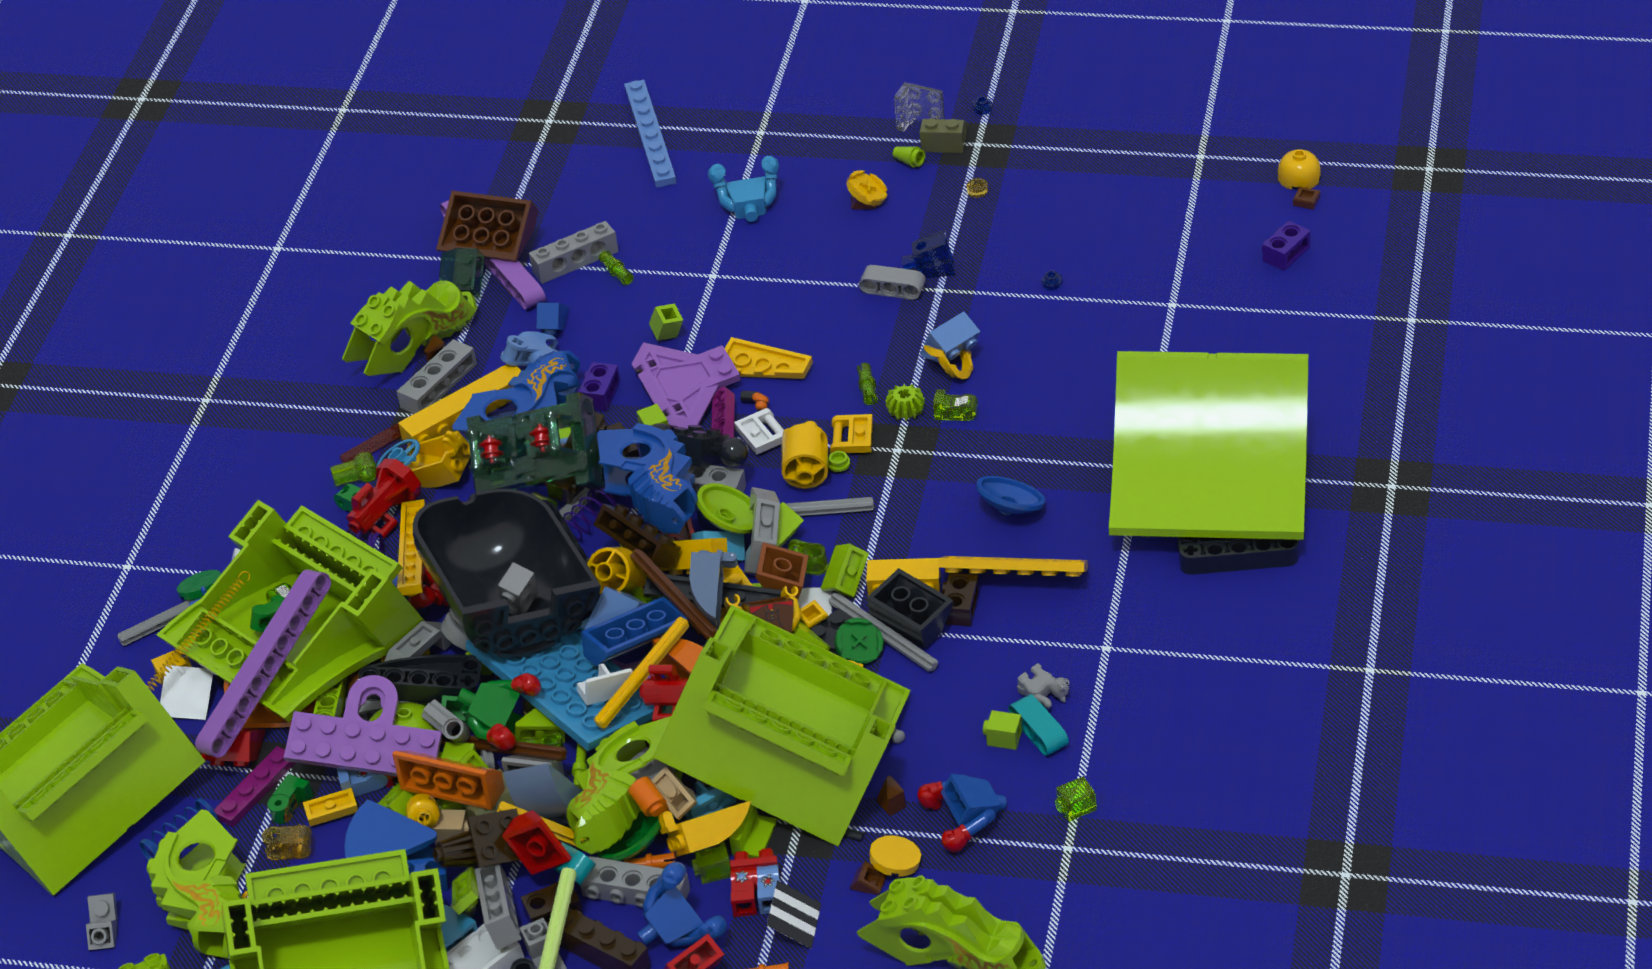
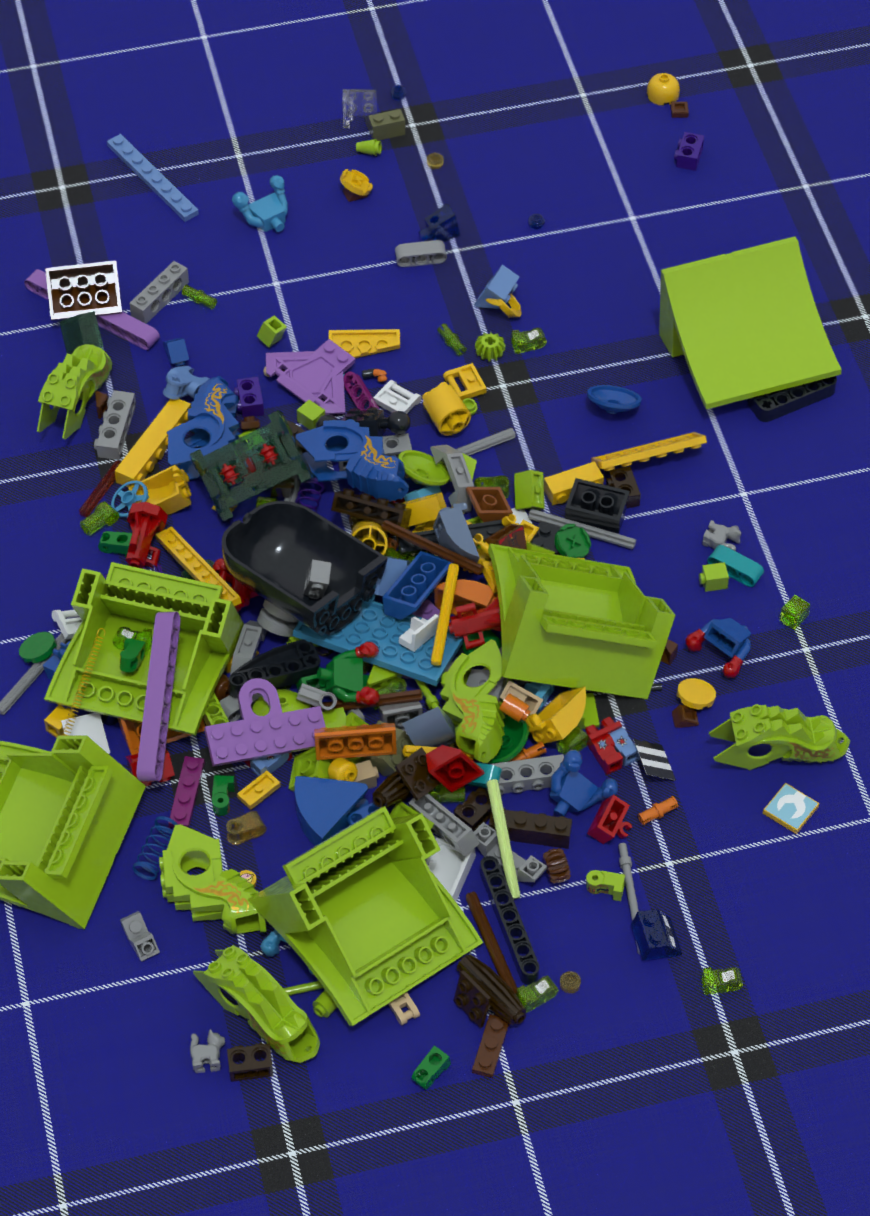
camera: 30 degrees left, 10 degrees up
none -> clear neon green piece [428,783,465,804]

